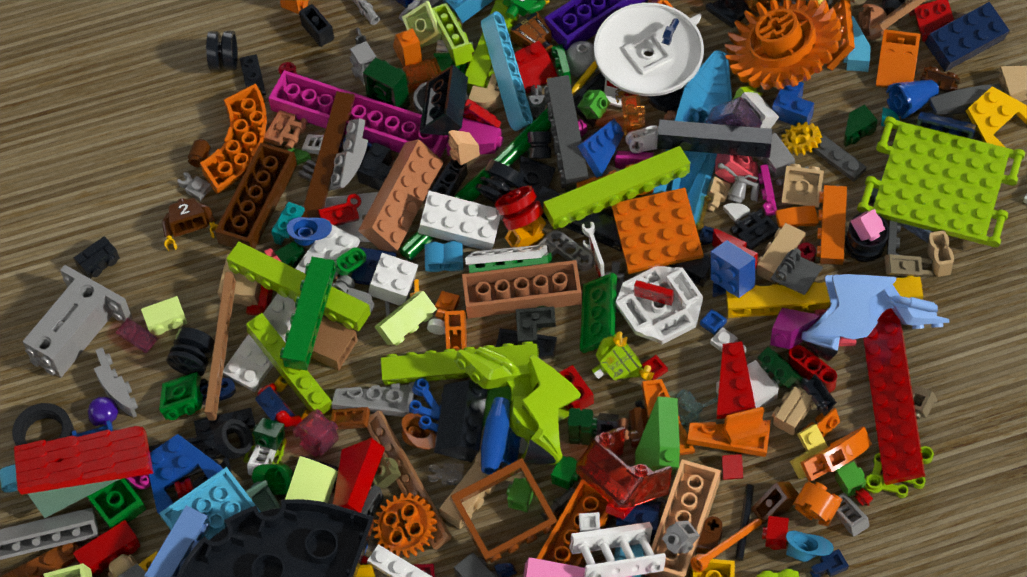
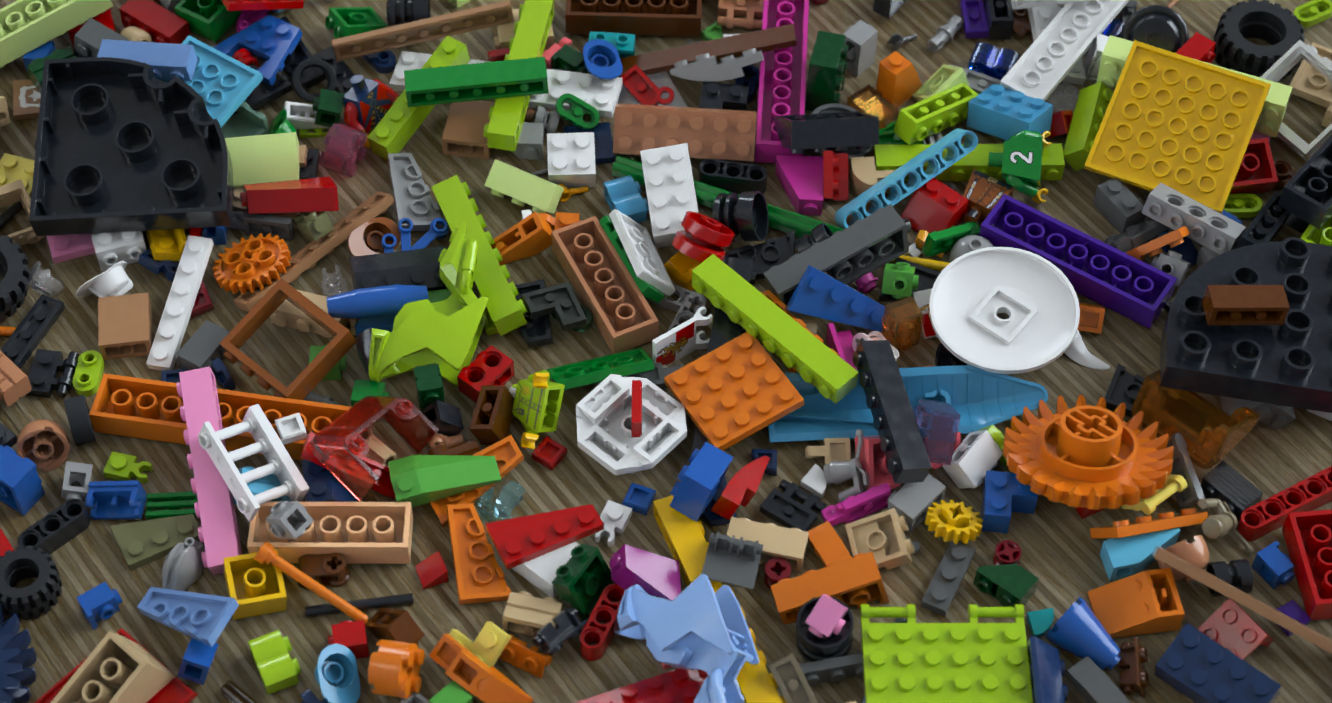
camera: 65 degrees right, 5 degrees down
dark orange plate [329,407,370,430] -> none
light nougat slope [448,130,480,165] -> none
dark blue bar [661,18,679,45] -> none
clear yellow hinge [696,195,711,230] -> none
orange panel [723,407,768,445] -> none
none -> reddish brown brick [469,385,514,445]
none -> dark red wheel [993,540,1022,565]

